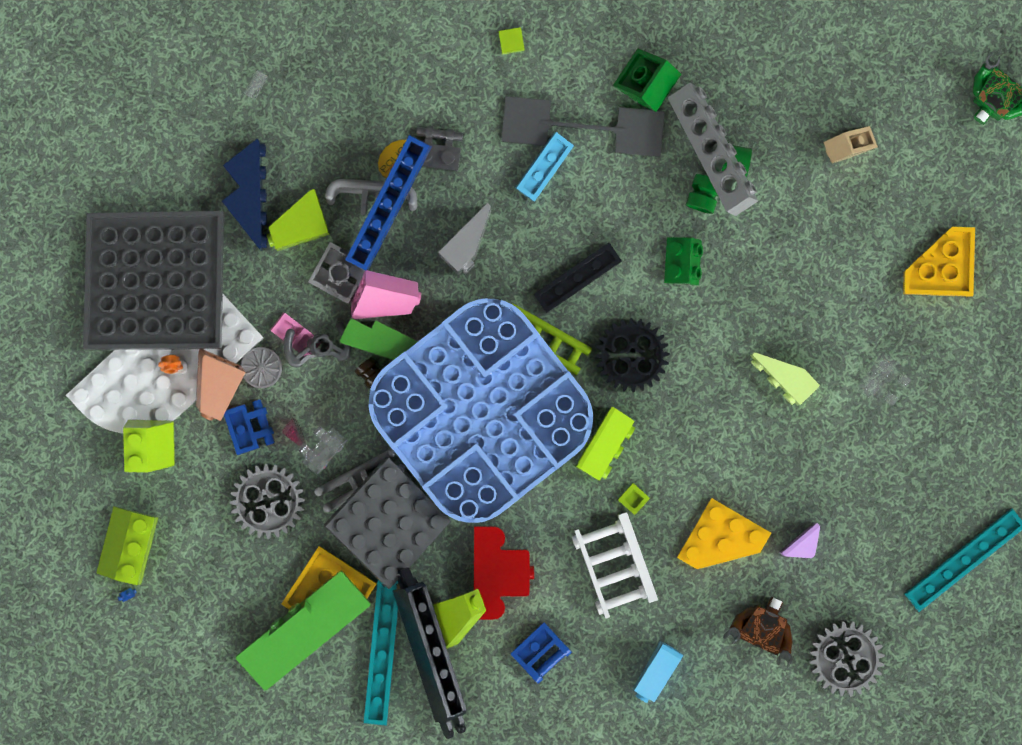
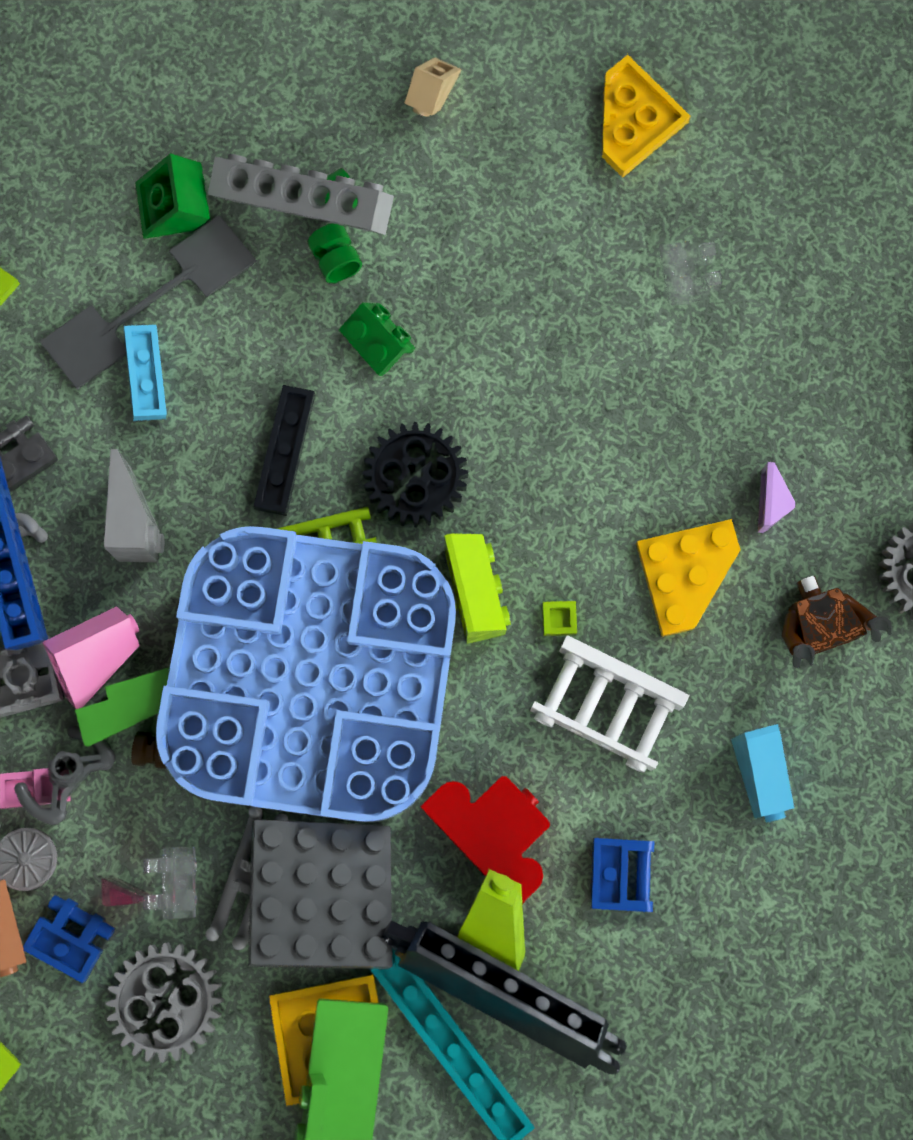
camera: 45 degrees left, 10 degrees down
yellowish green slope [750,352,820,405] -> none

